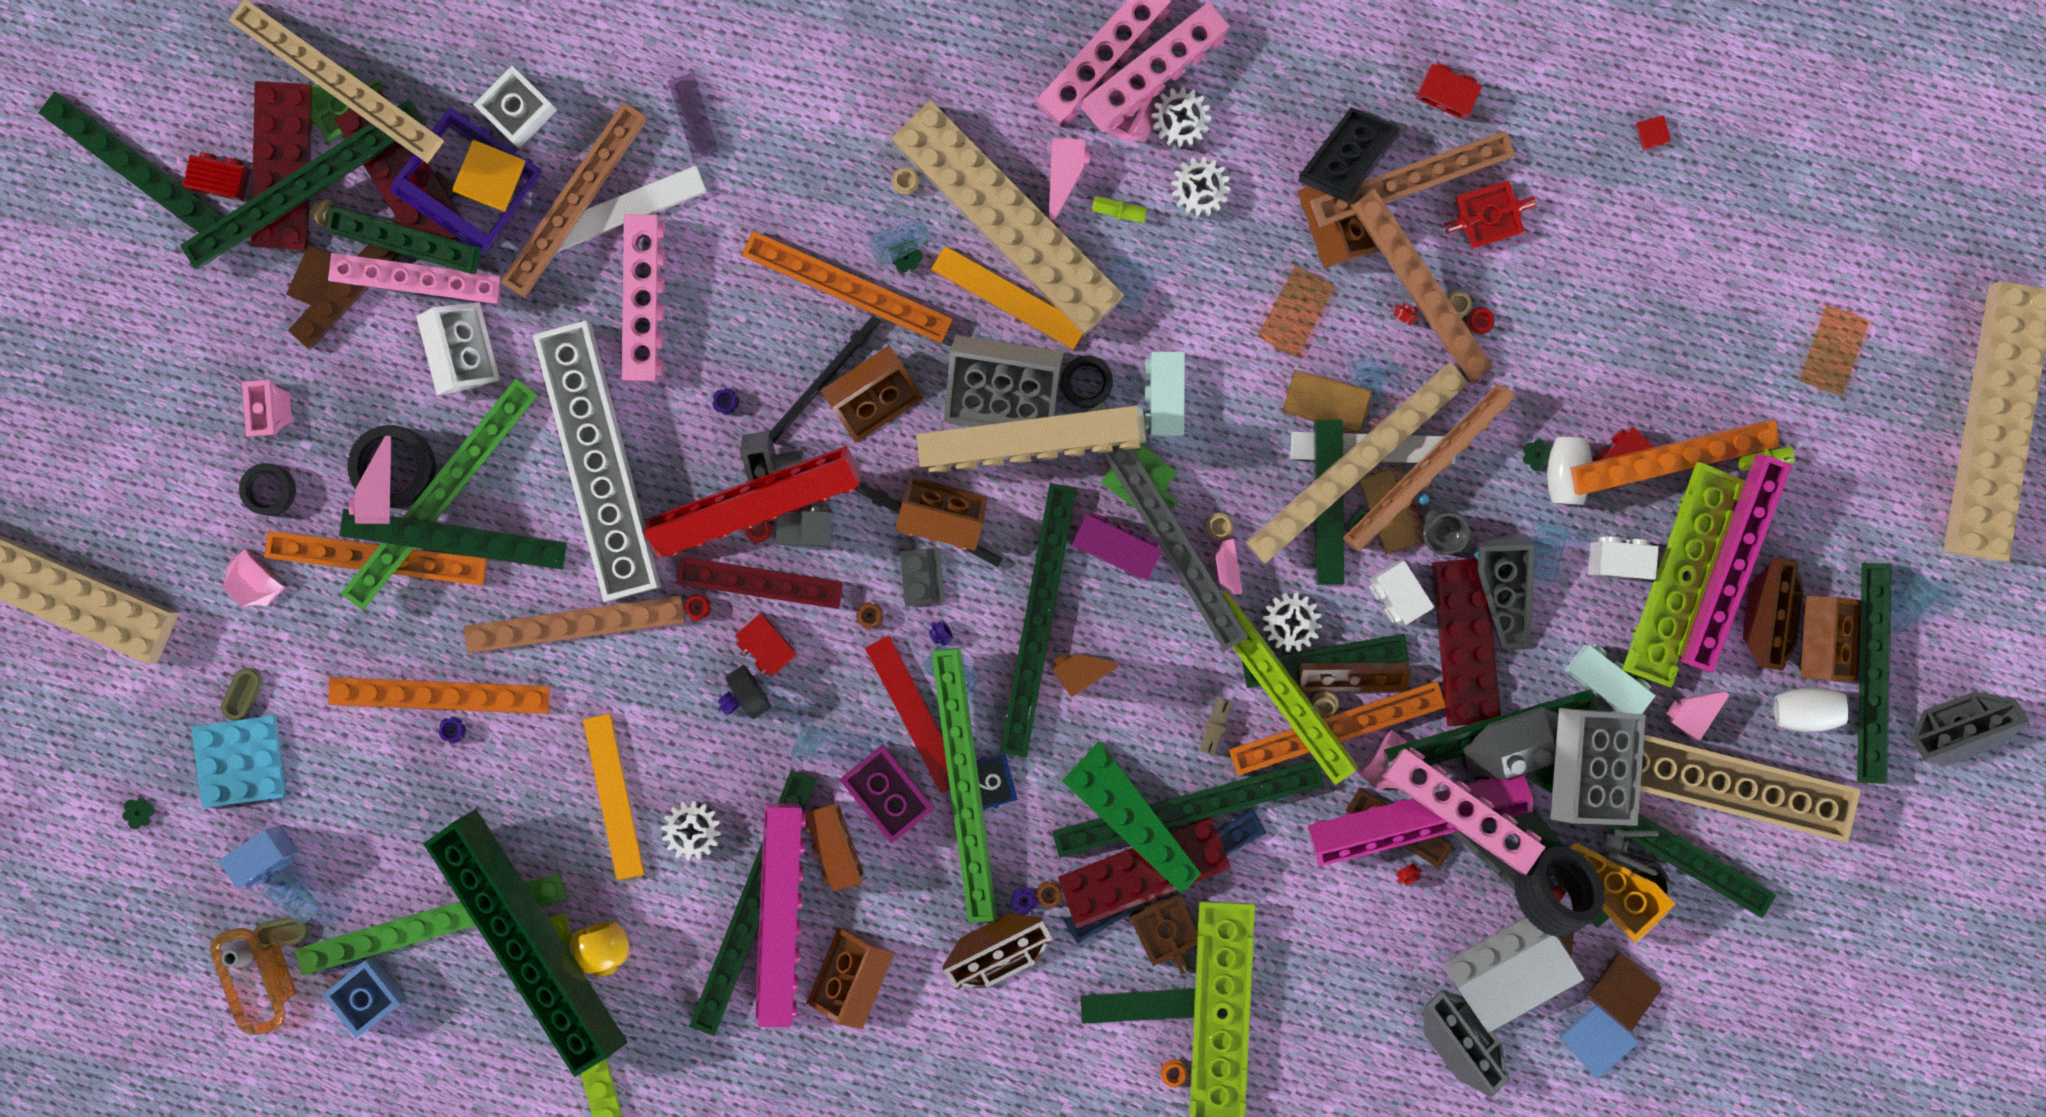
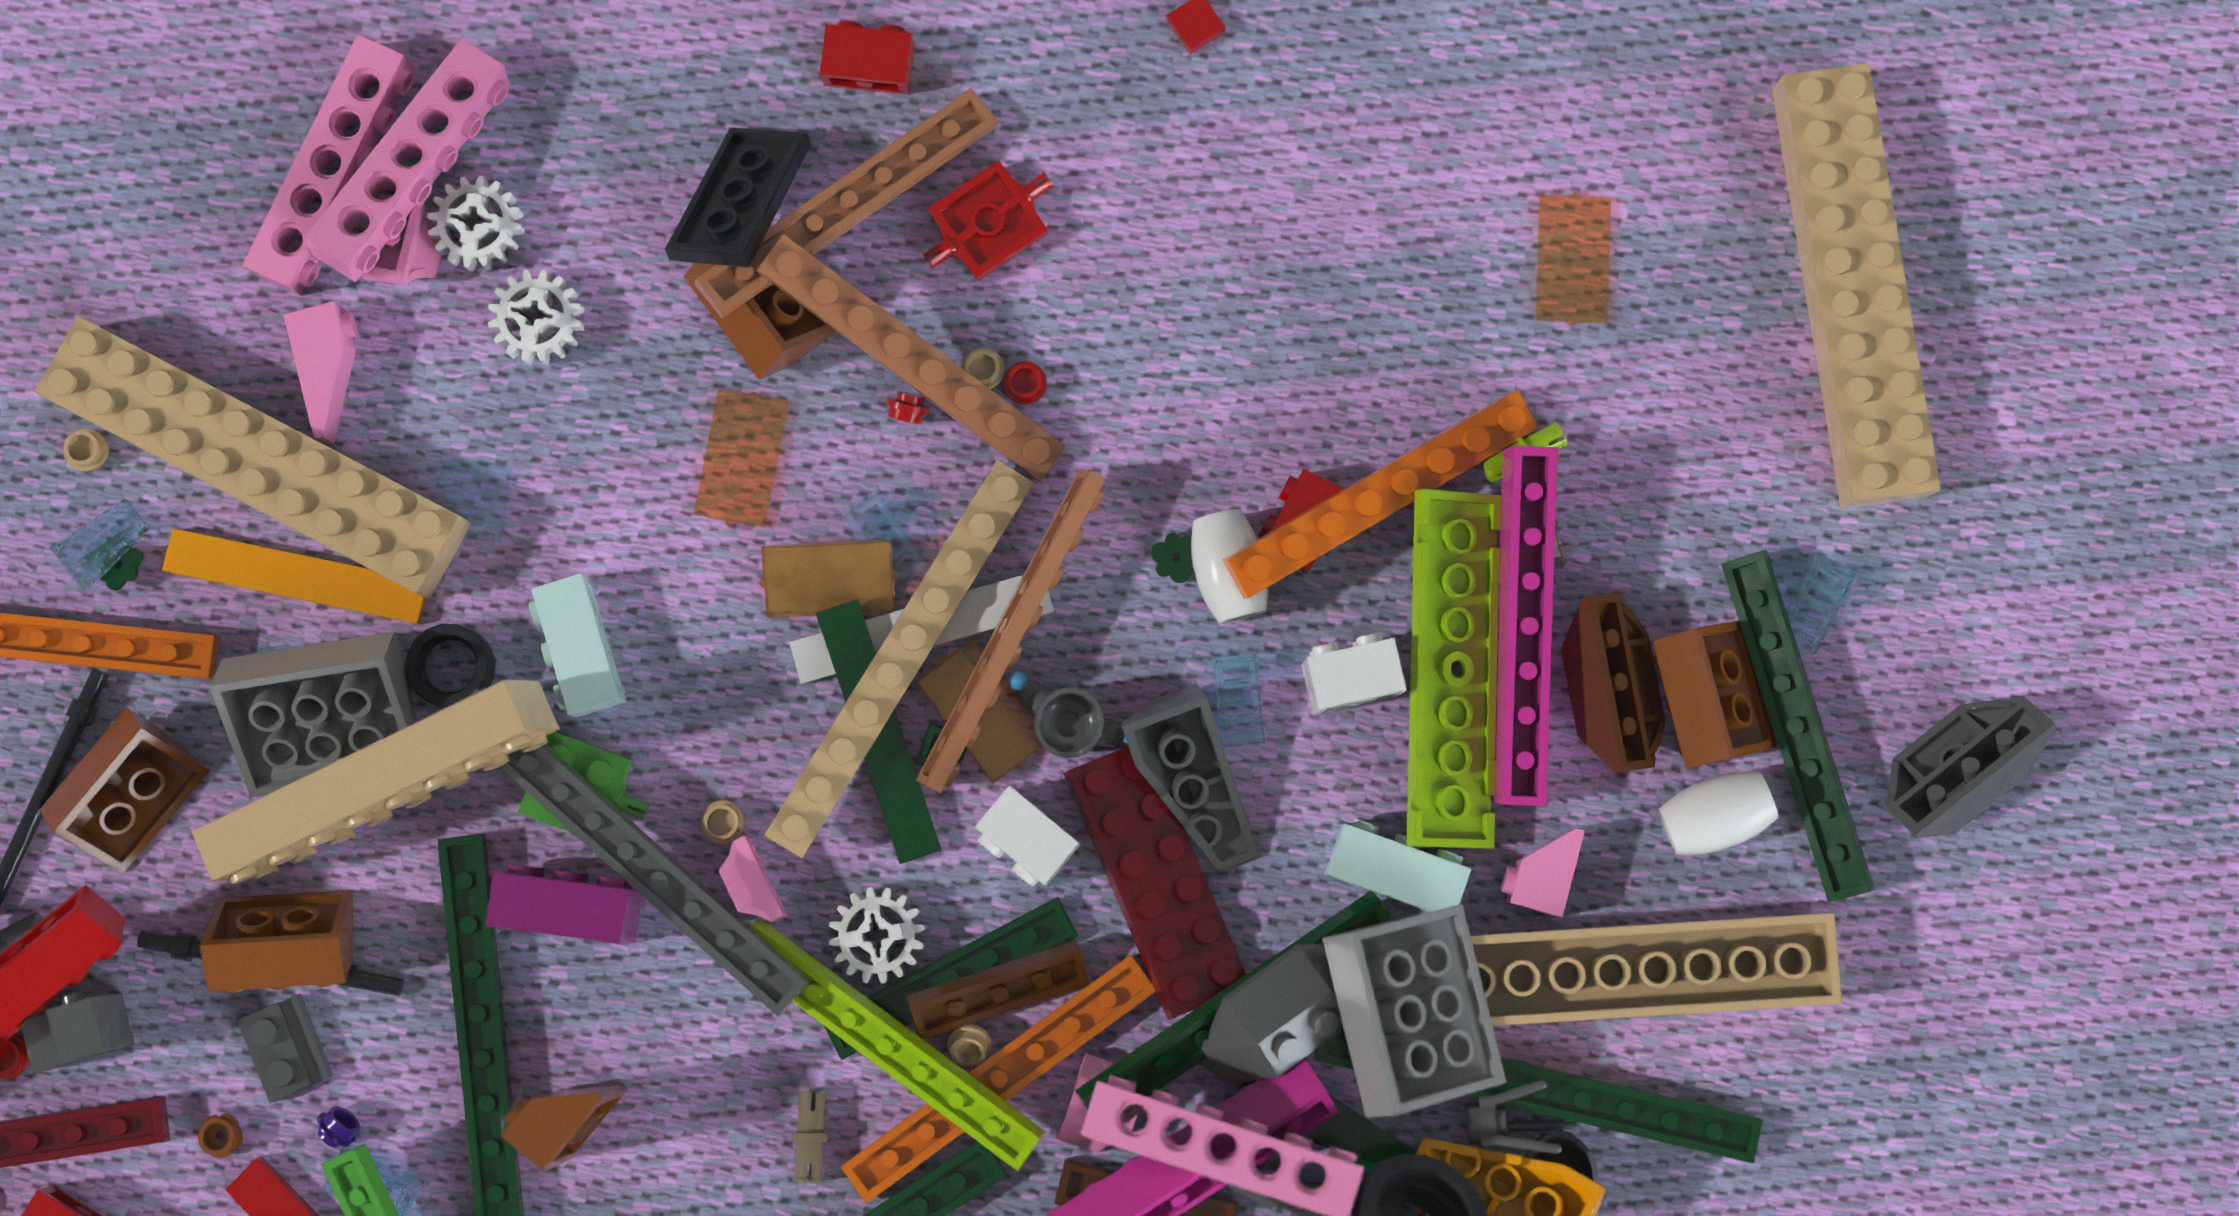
camera: 15 degrees left, 5 degrees down
lime axle [1092,196,1147,224] -> none

